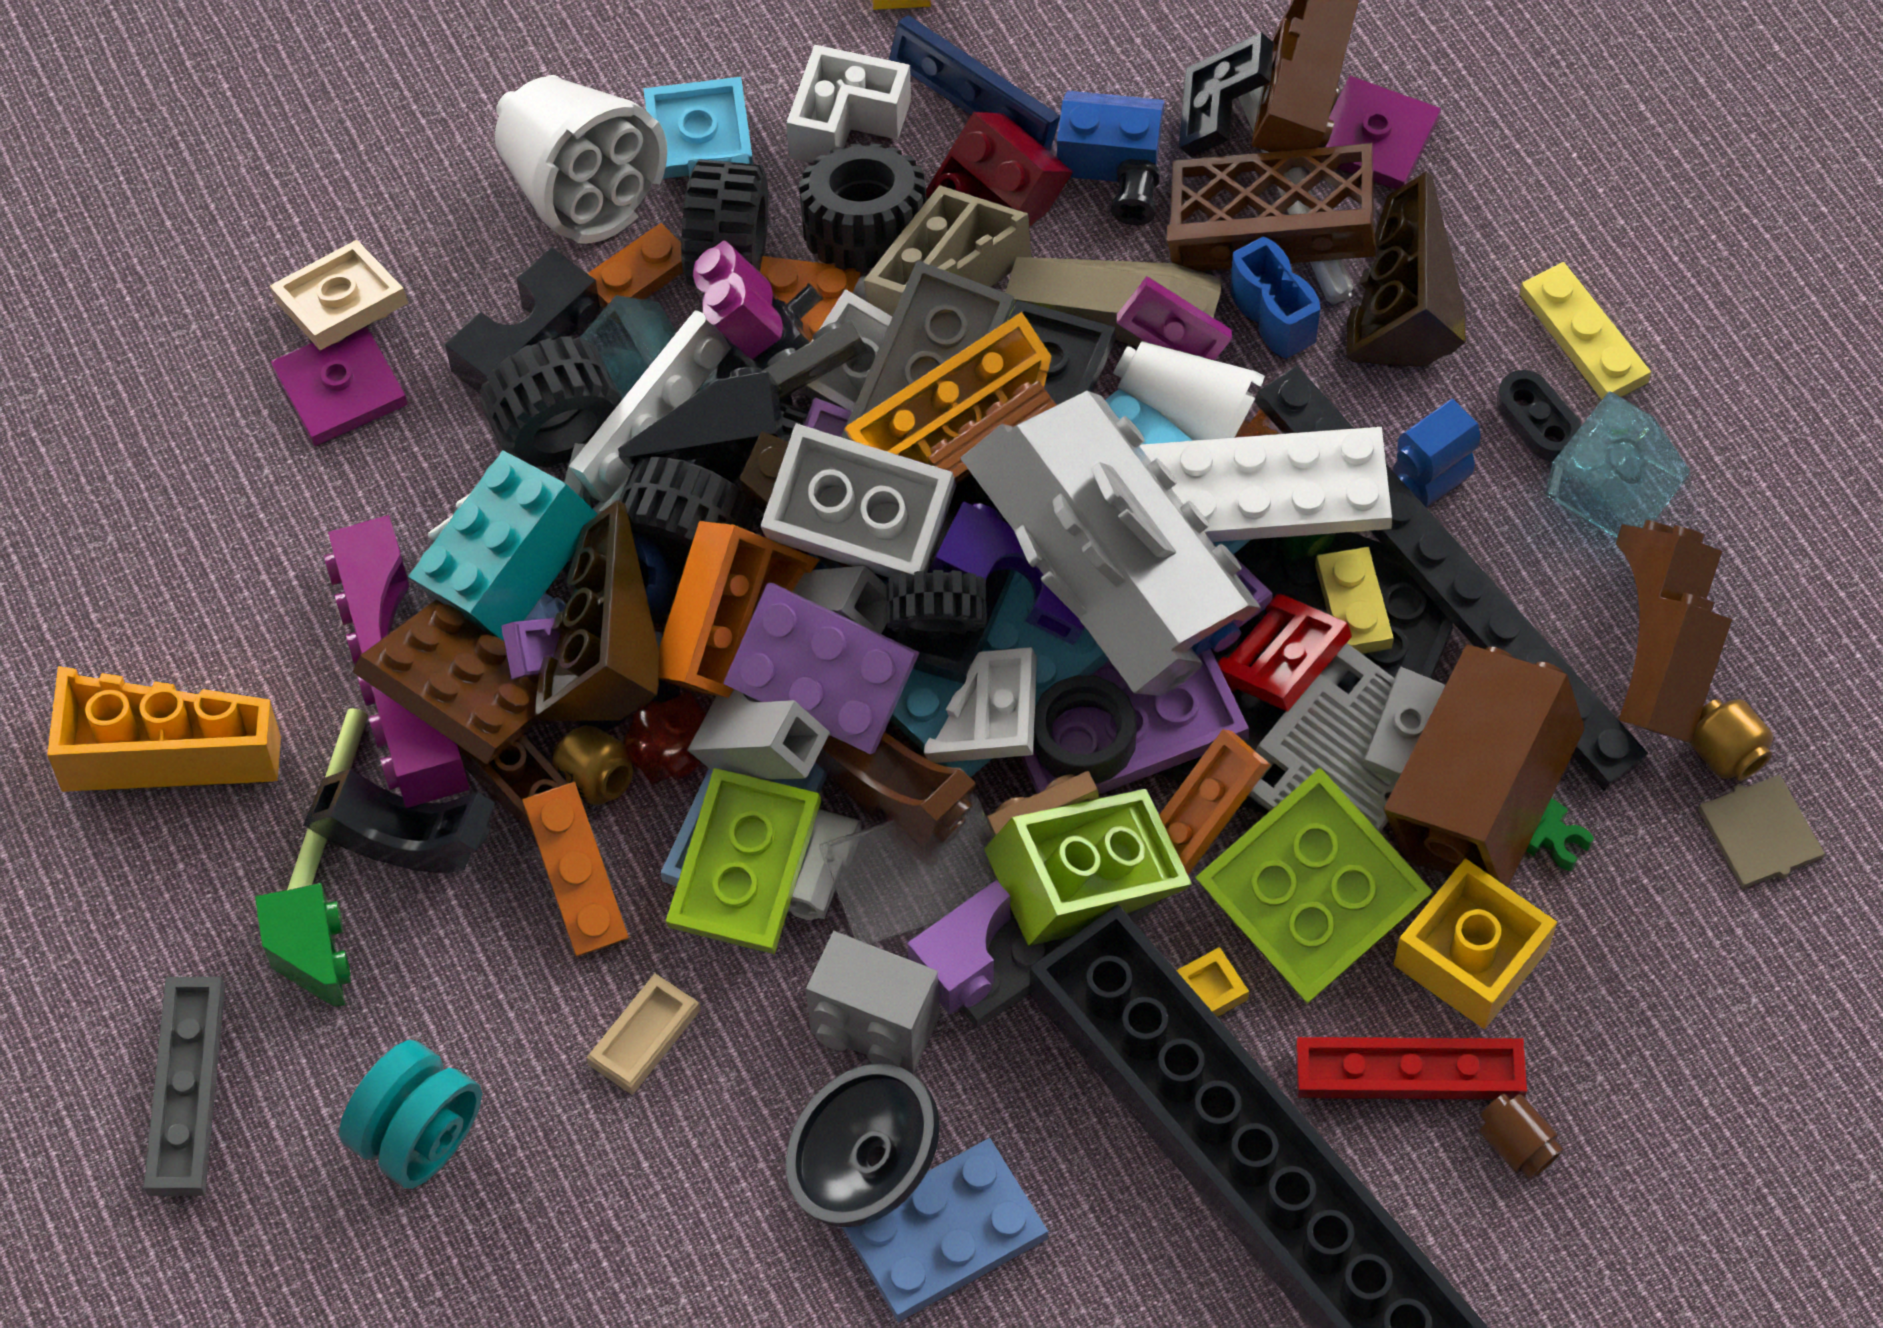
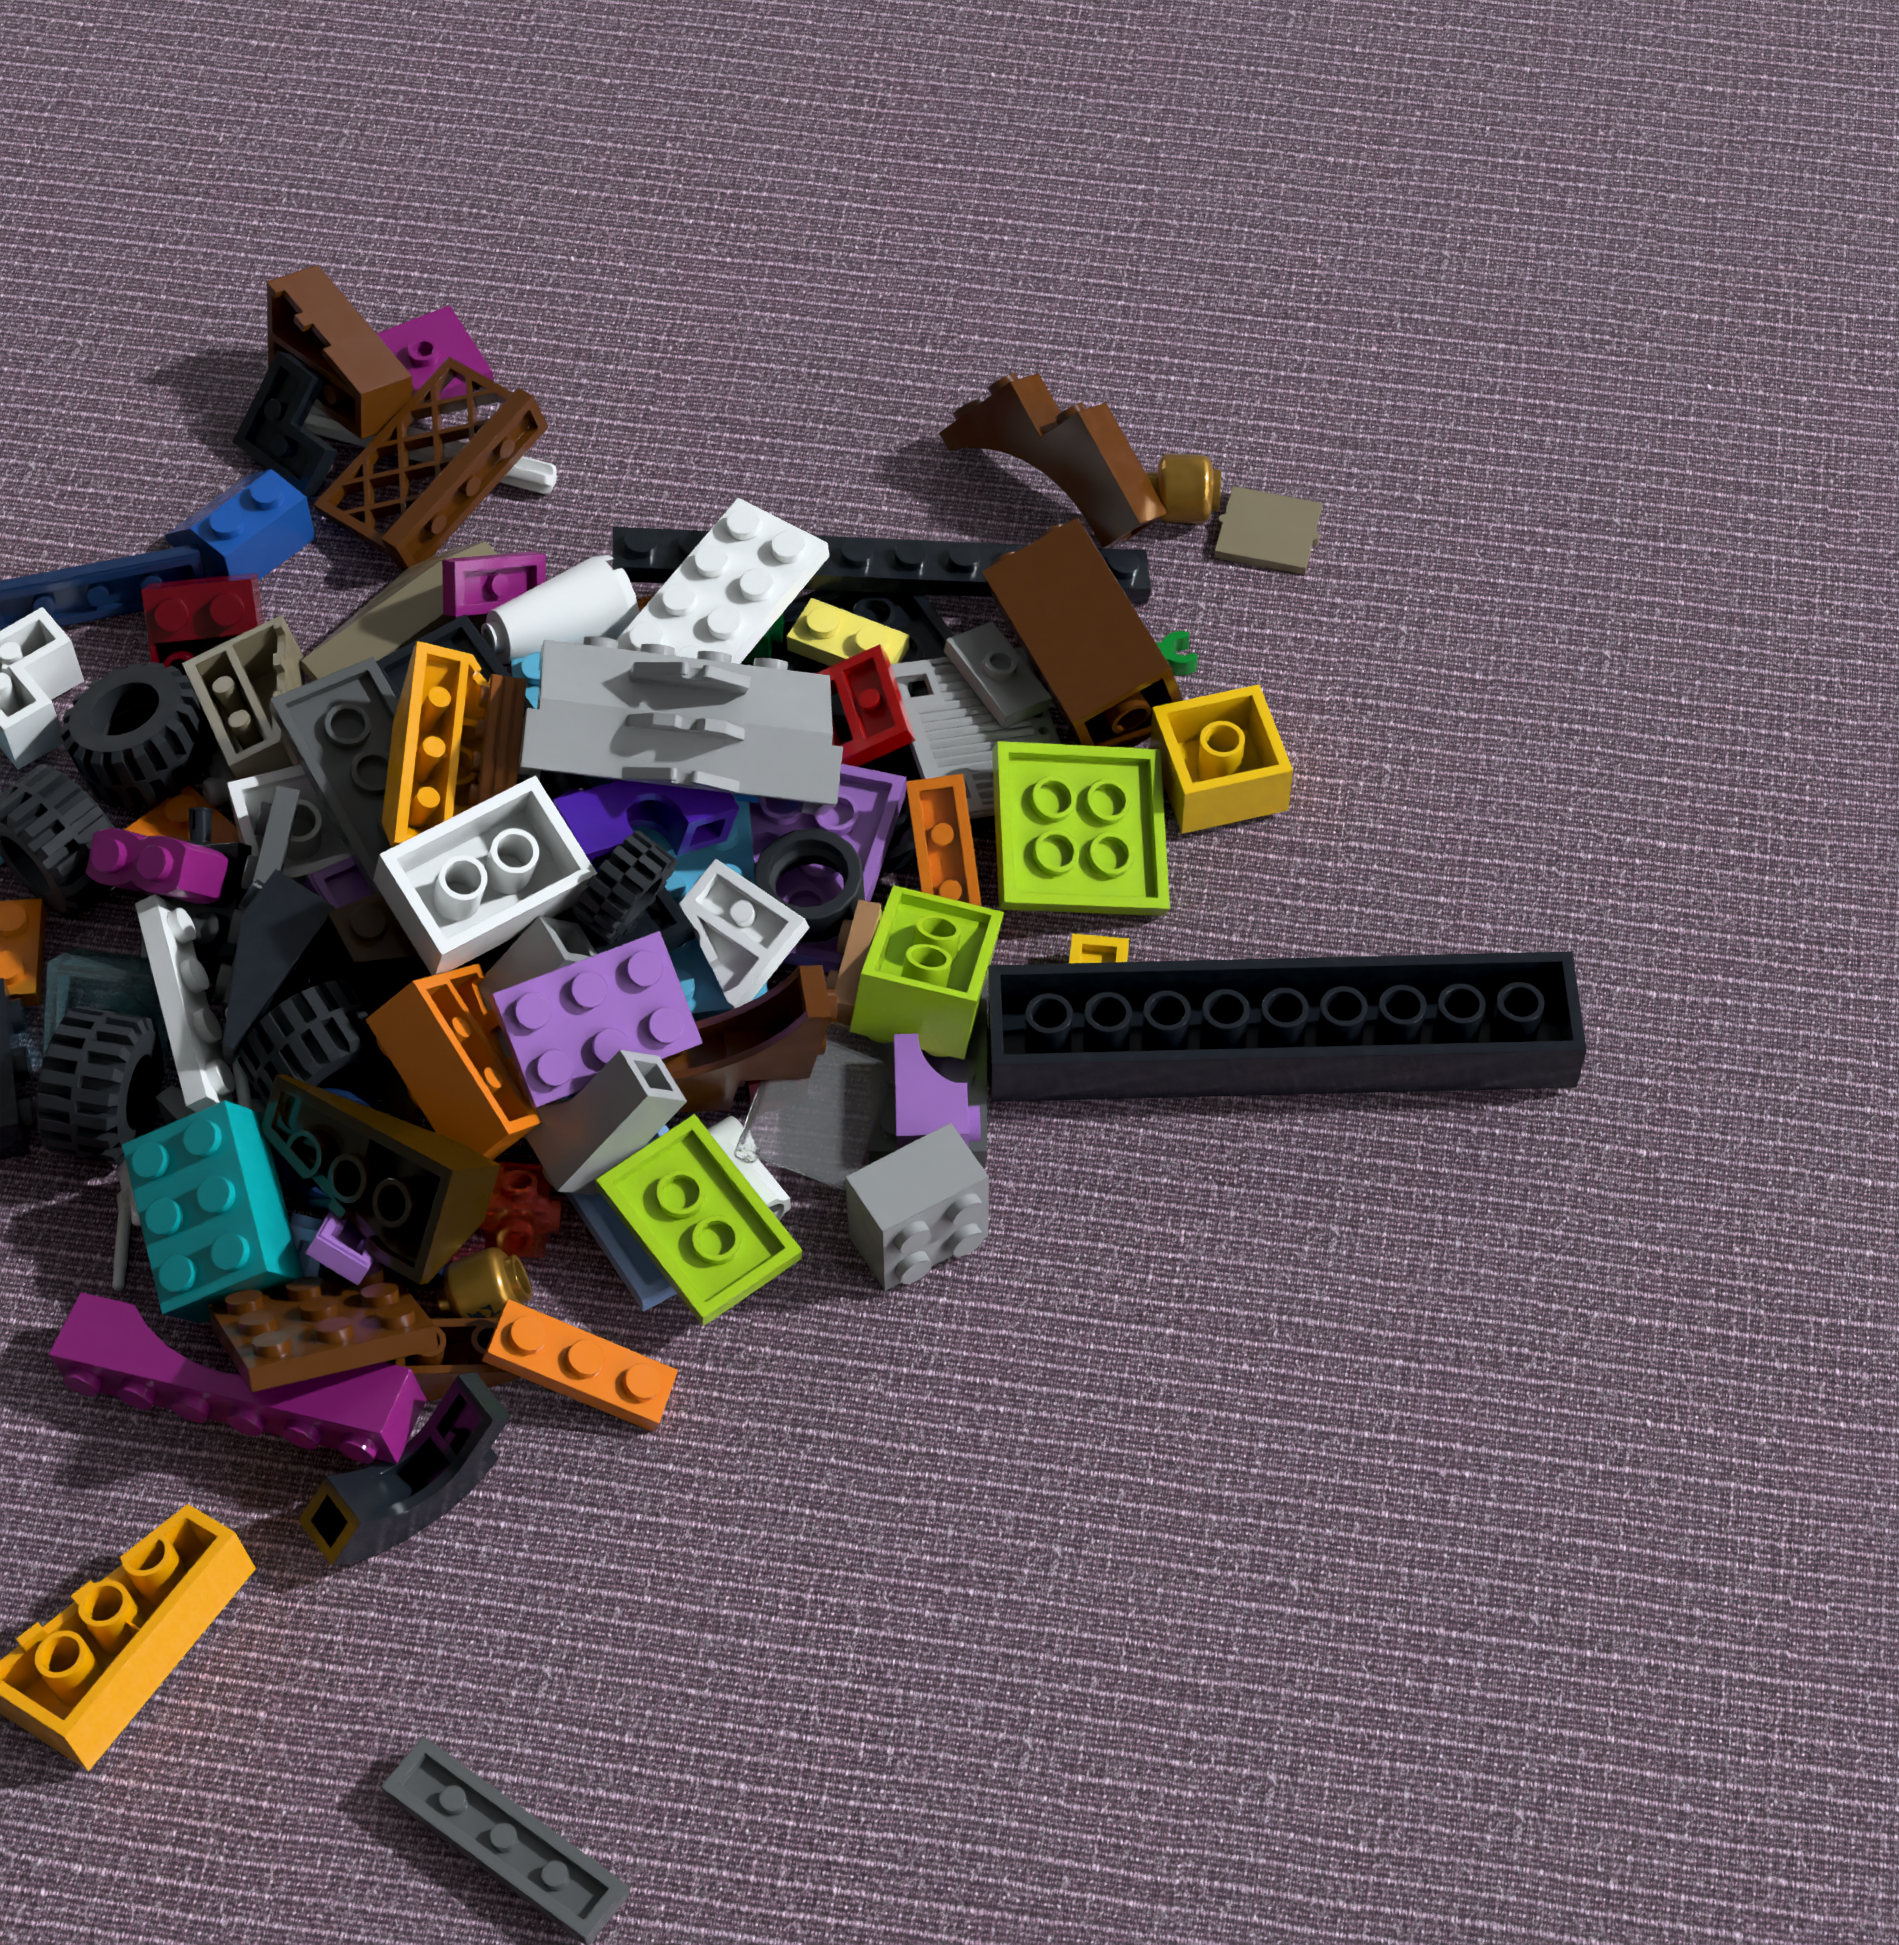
camera: 55 degrees left, 5 degrees down
green slope [255,883,351,1007] -> none
yellowish green bar [287,708,368,890] -> none
teal wheel [338,1039,483,1189] -> none
tan tile [586,973,700,1095] -> none
black dish [786,1064,939,1227] -> none
medium blue plate [842,1138,1048,1322] -> none
black bush [1111,159,1160,226] -> none
blue brick [1230,237,1320,359] -> none
red plate [1295,1037,1527,1099] -> none
dark brown wedge [1346,171,1466,367] -> none
blue brick [1393,399,1480,508] -> none
reddish brown brick [1479,1093,1564,1180] -> none
black plate [1497,370,1582,462] -> none
light yellow plate [1519,262,1651,405] -> none
clear light blue slope [1545,391,1690,538] -> none

